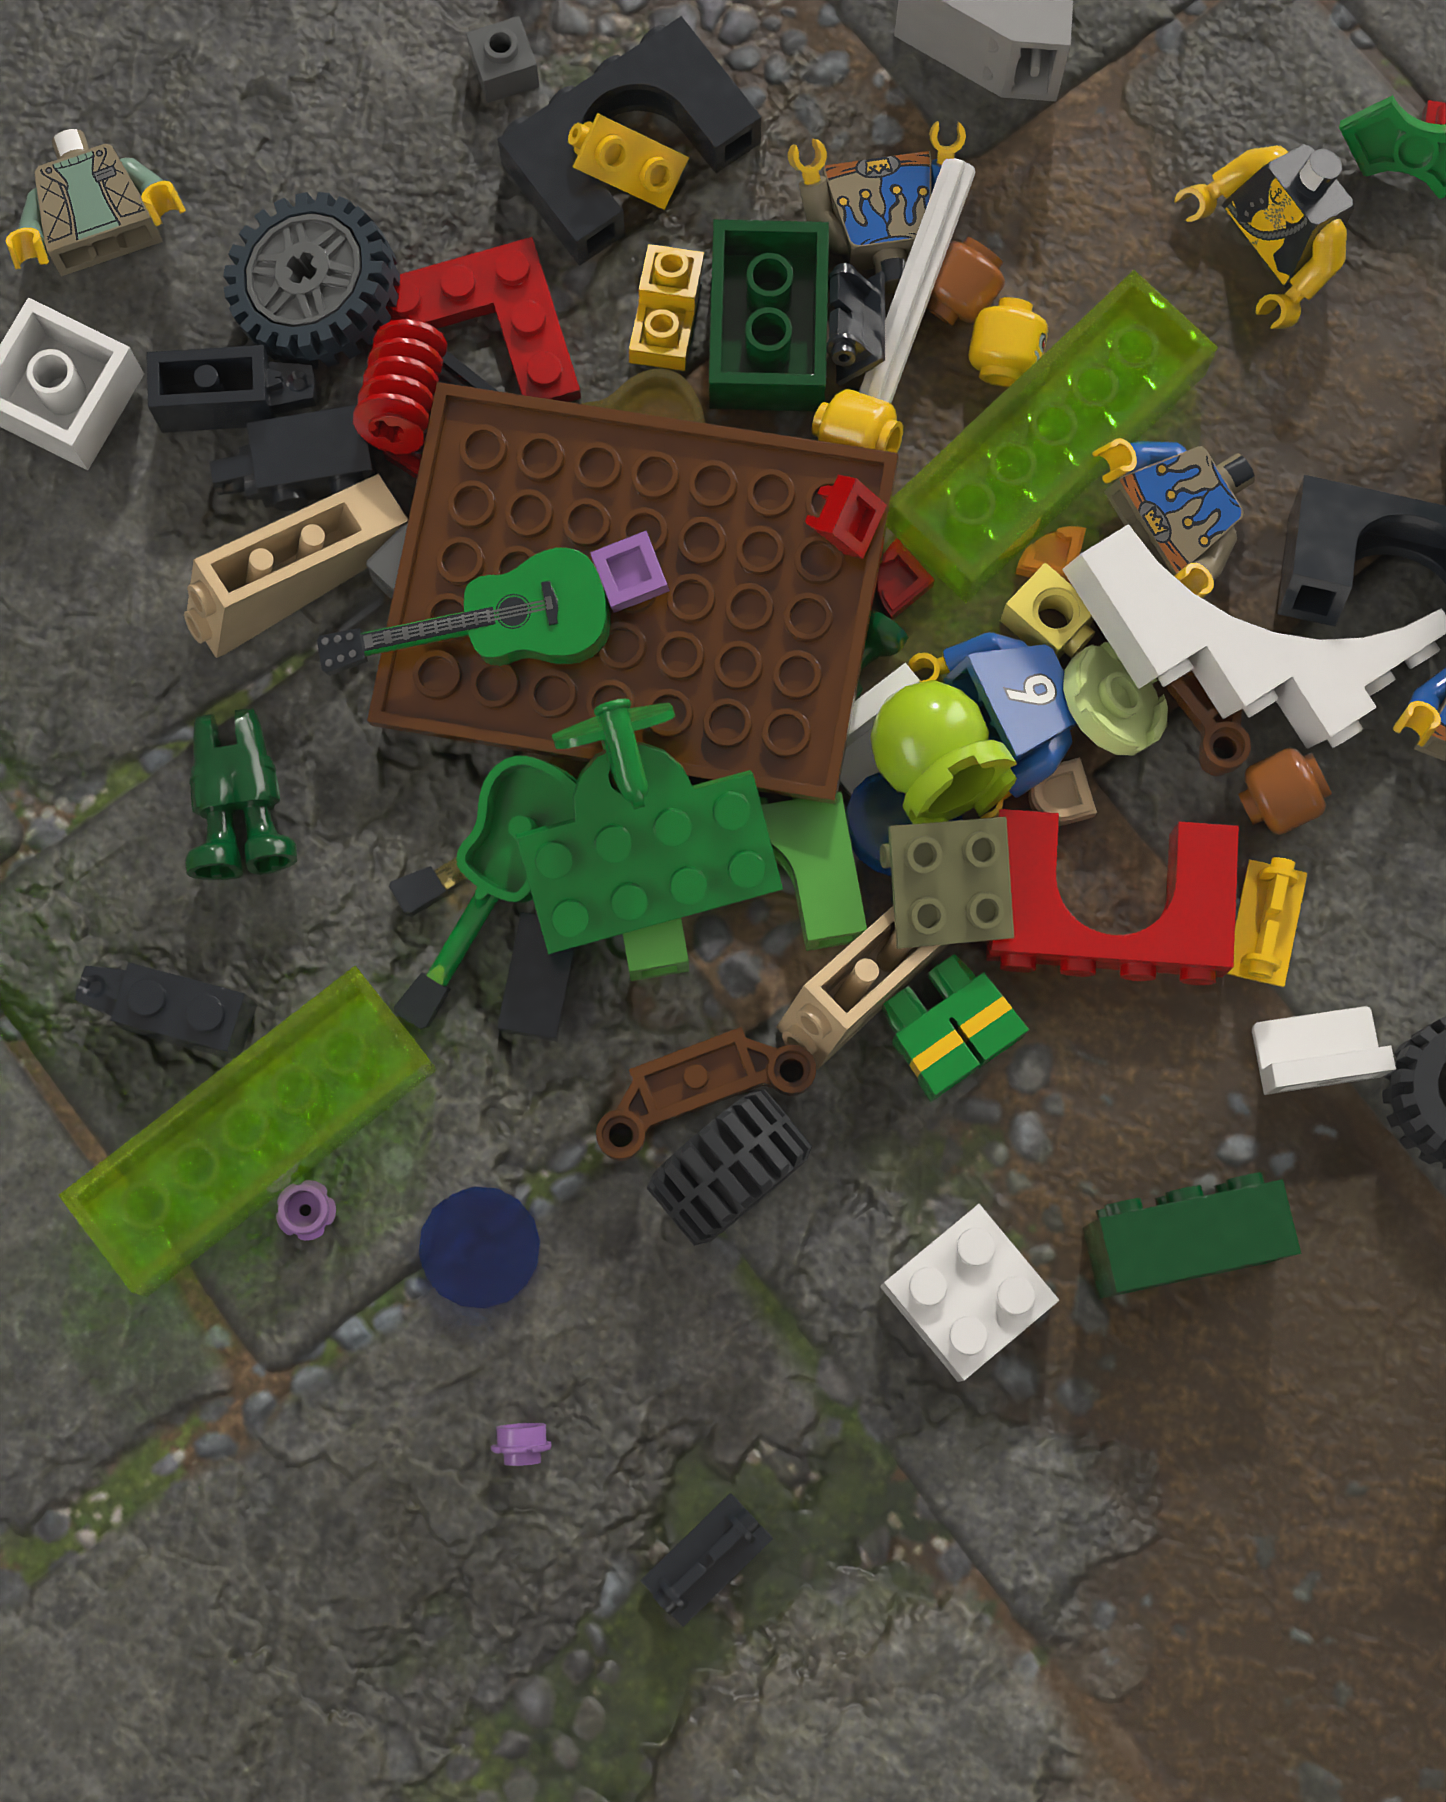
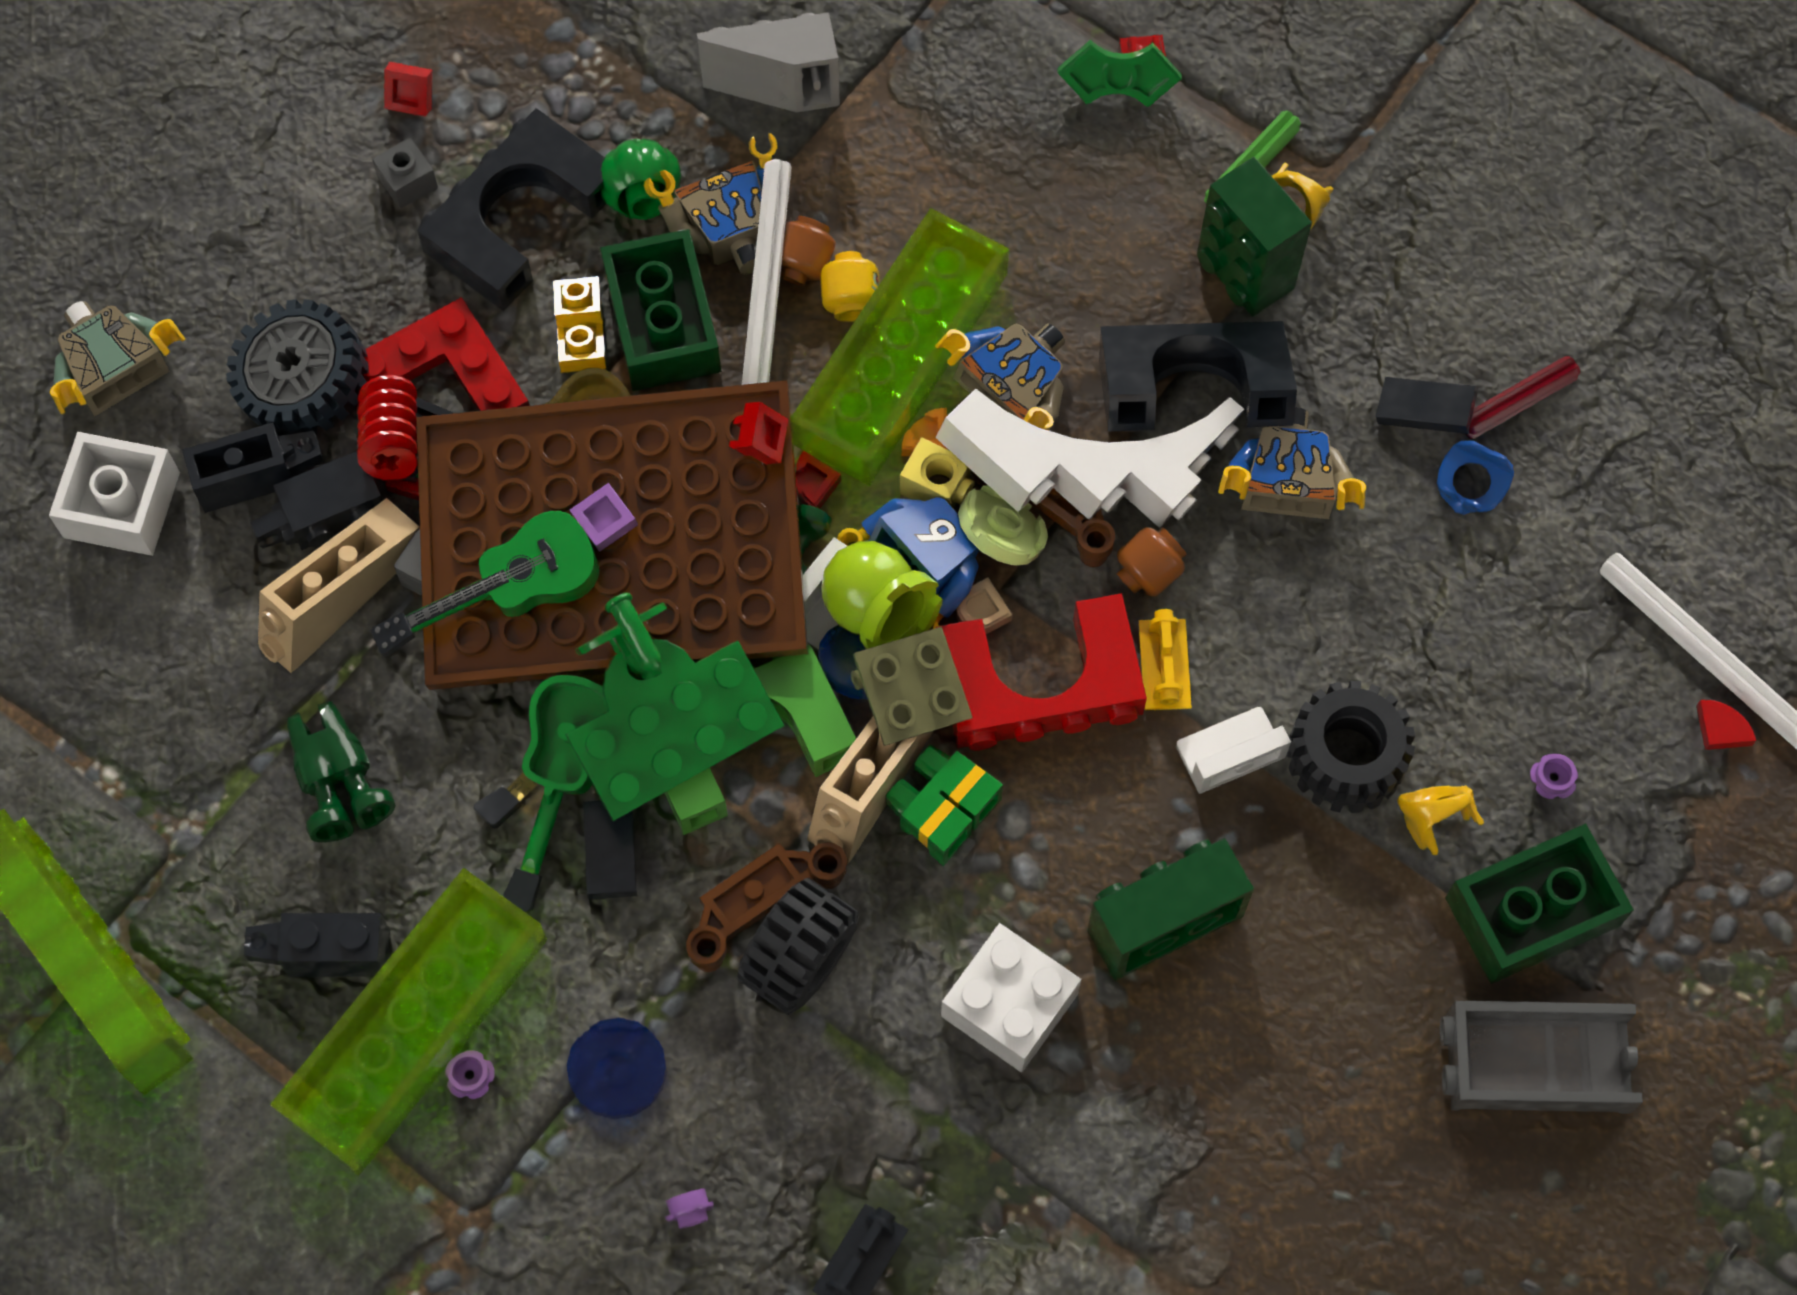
camera: 15 degrees left, 10 degrees down
yellow hinge [568,113,689,210] -> none
yellow head [812,389,903,453] -> none
black hinge [826,263,885,386] -> none
torso [1174,144,1354,329] -> none
none -> green plant [600,139,682,220]

